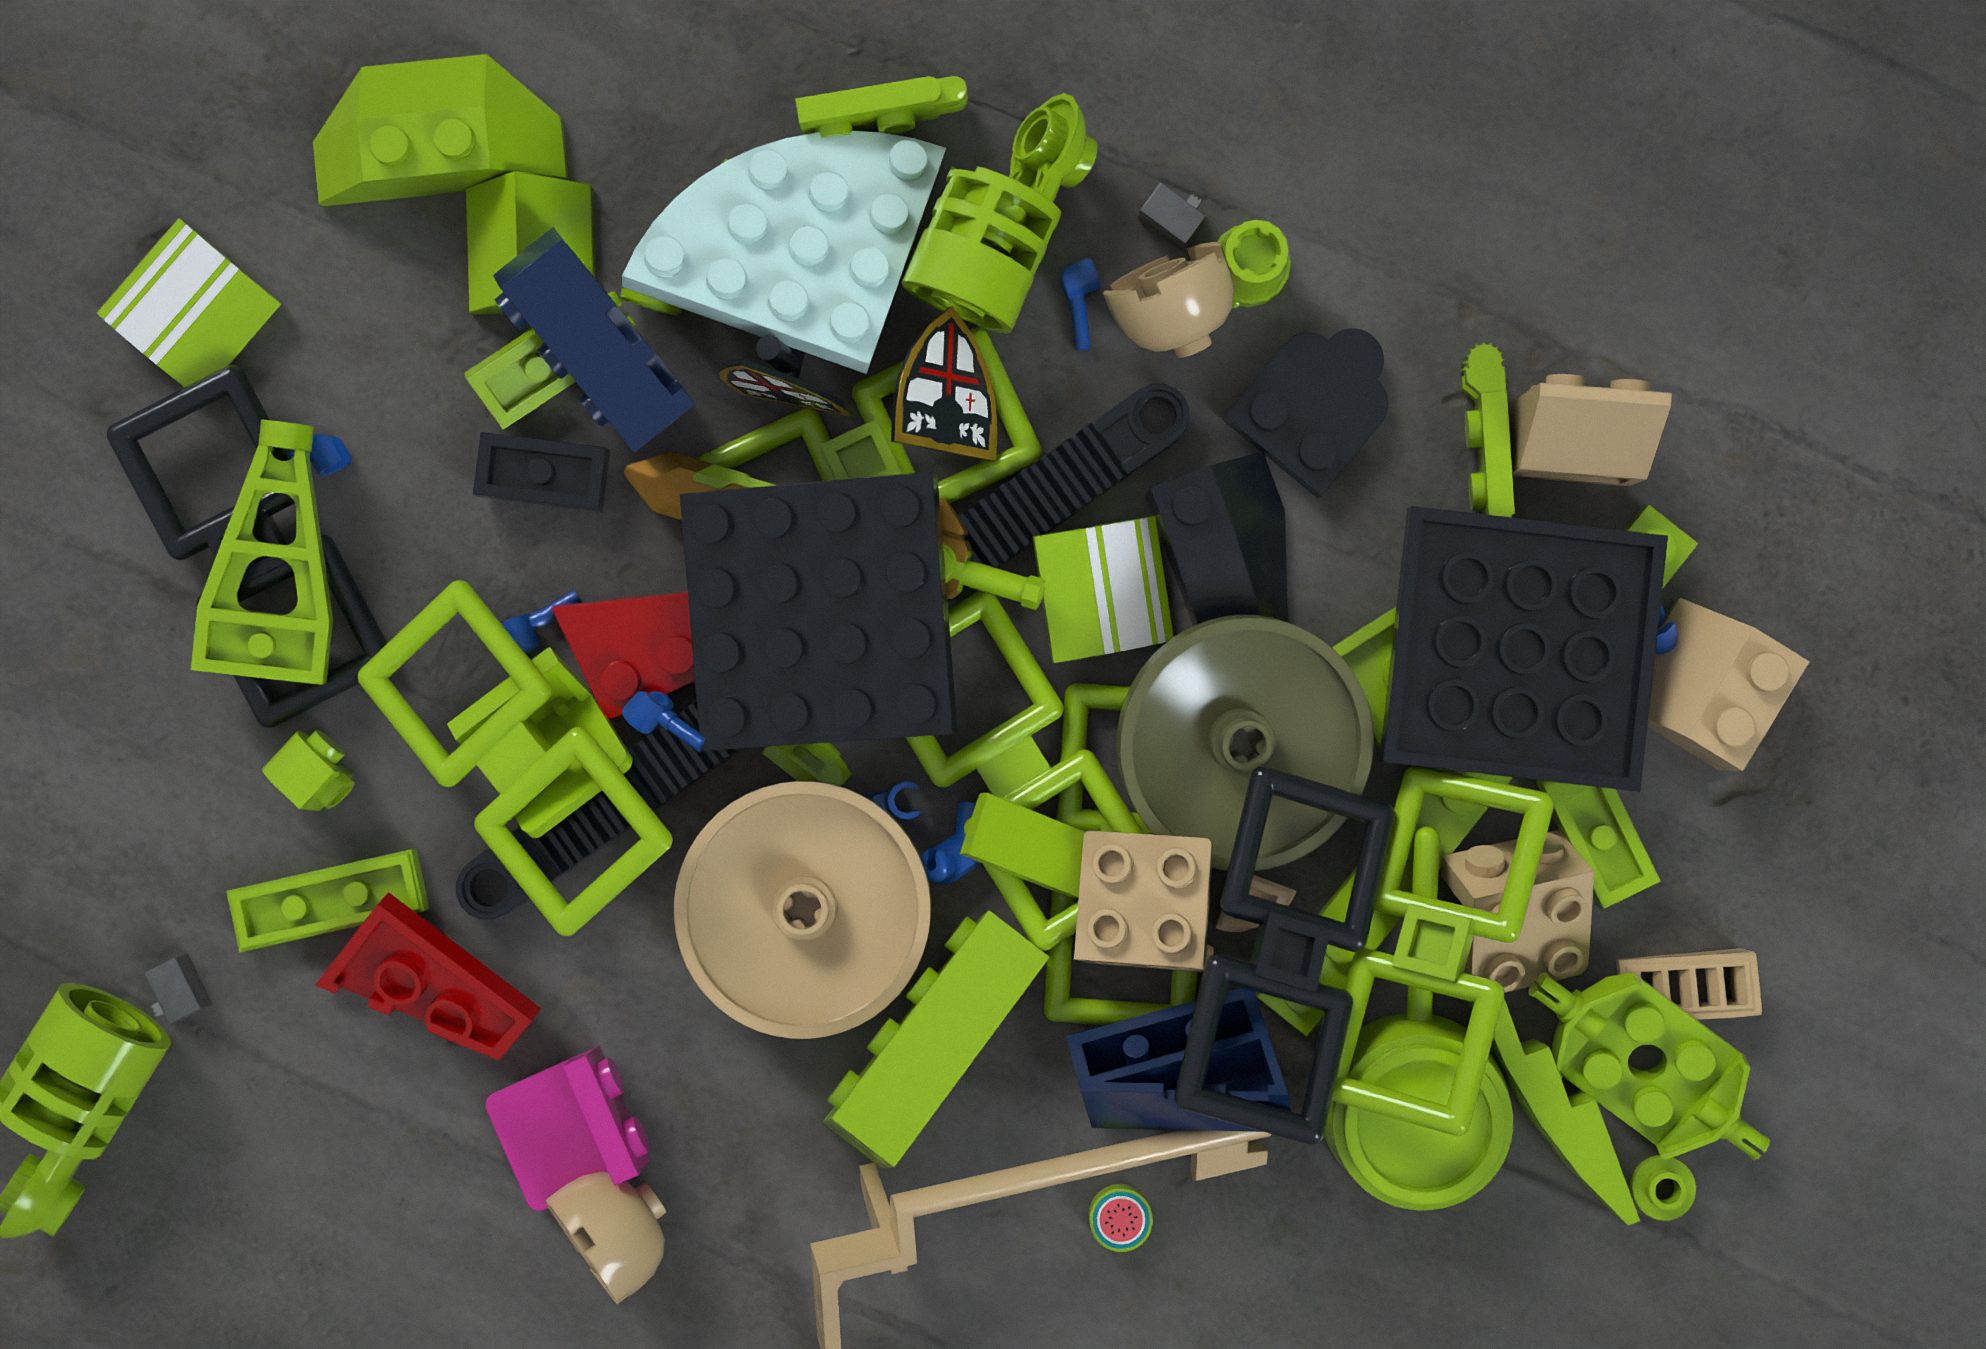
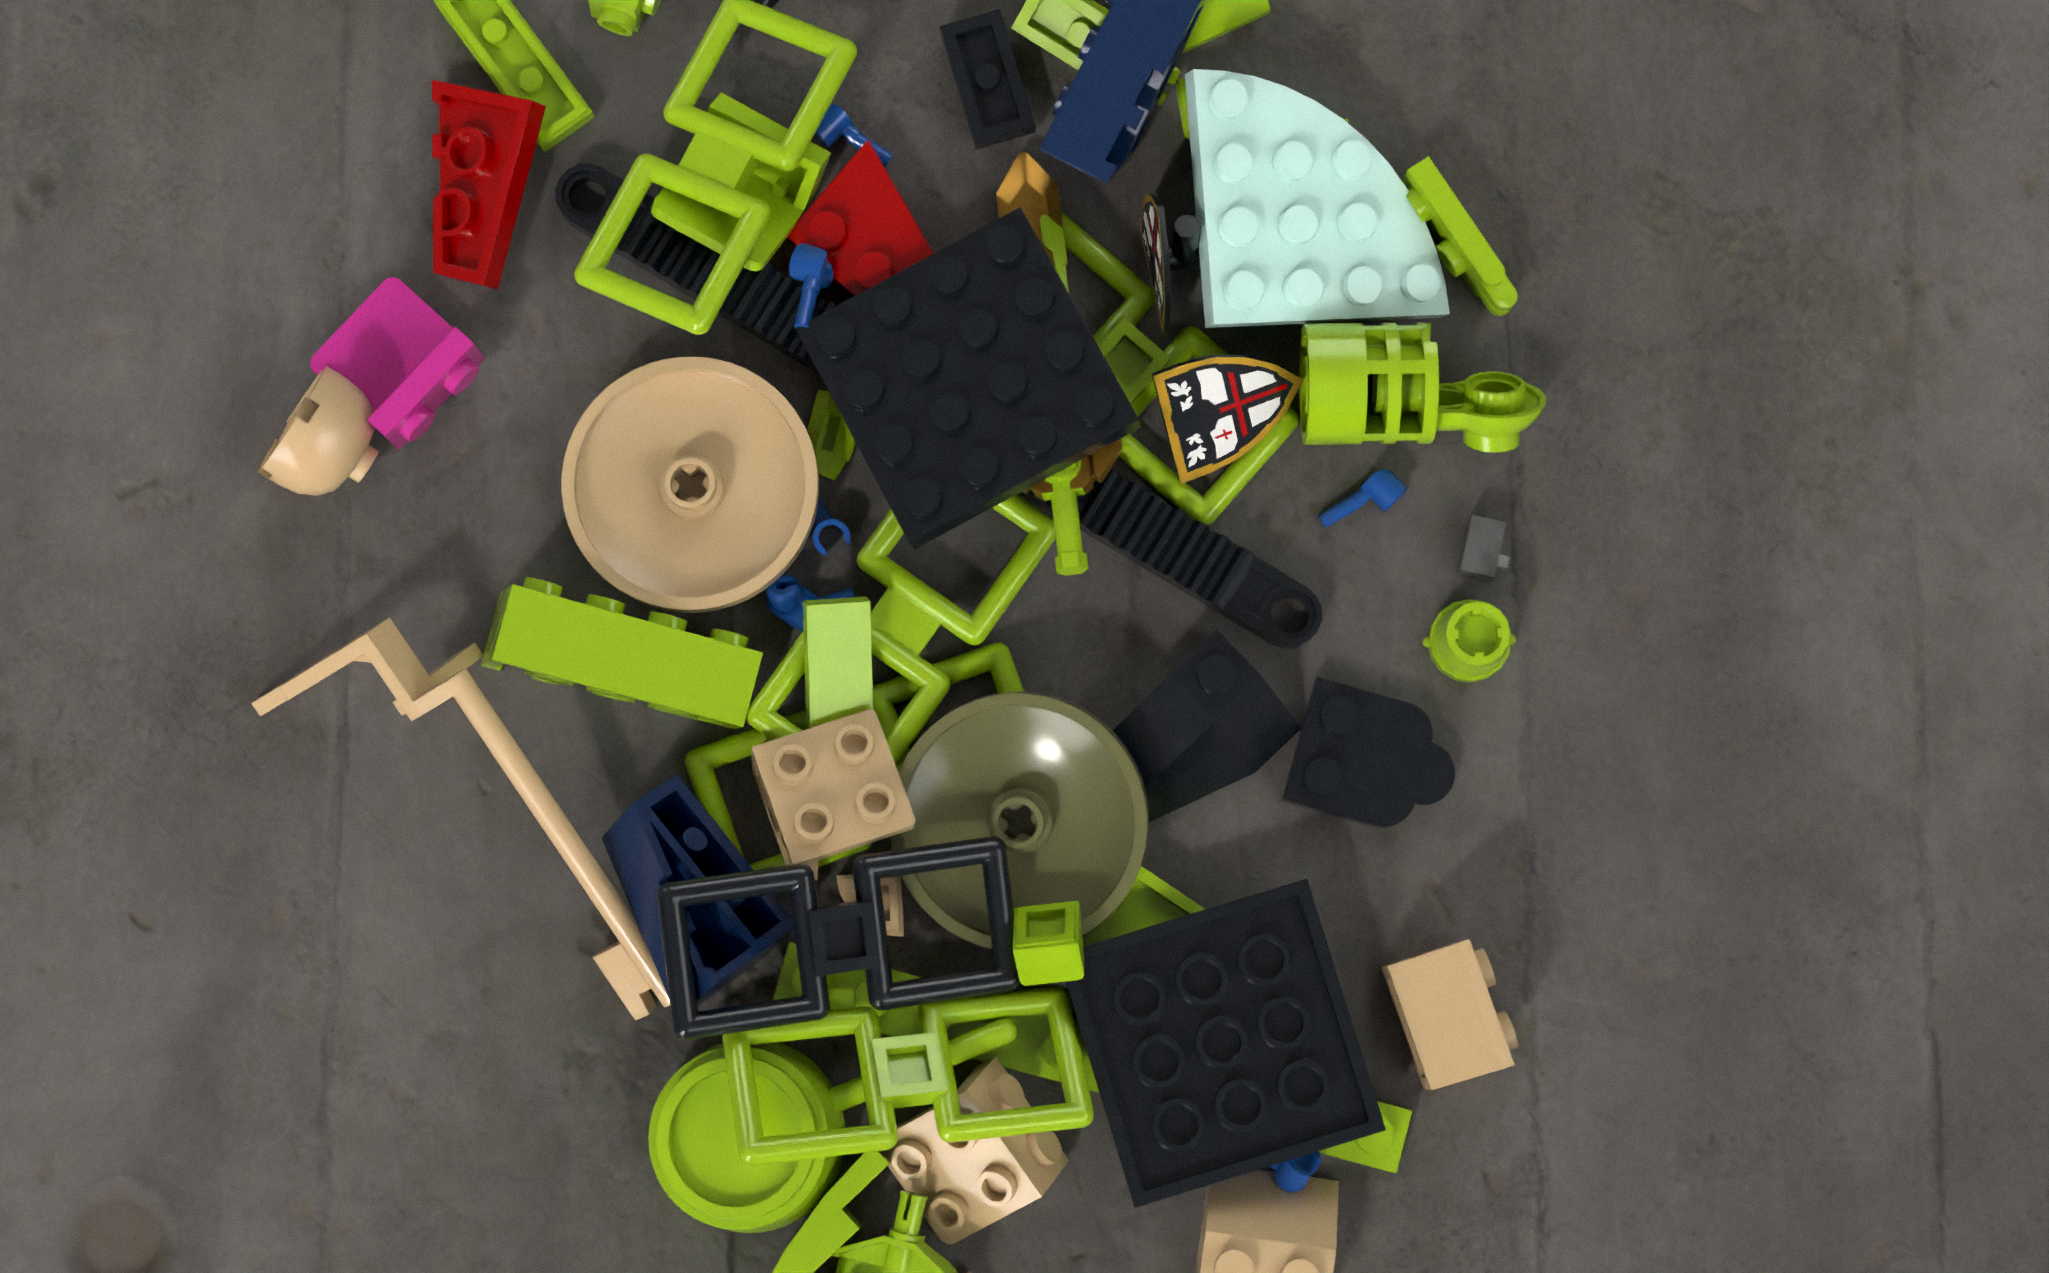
camera: 60 degrees right, 5 degrees down
lime slope [1032,516,1174,663] -> none
tile [1089,1184,1153,1252] -> none
tan cylinder [1103,242,1234,358] -> none
lime hinge [1460,342,1515,518] -> none
lime hinge [1536,780,1661,909] -> none
none -> lime slope [1013,901,1084,986]

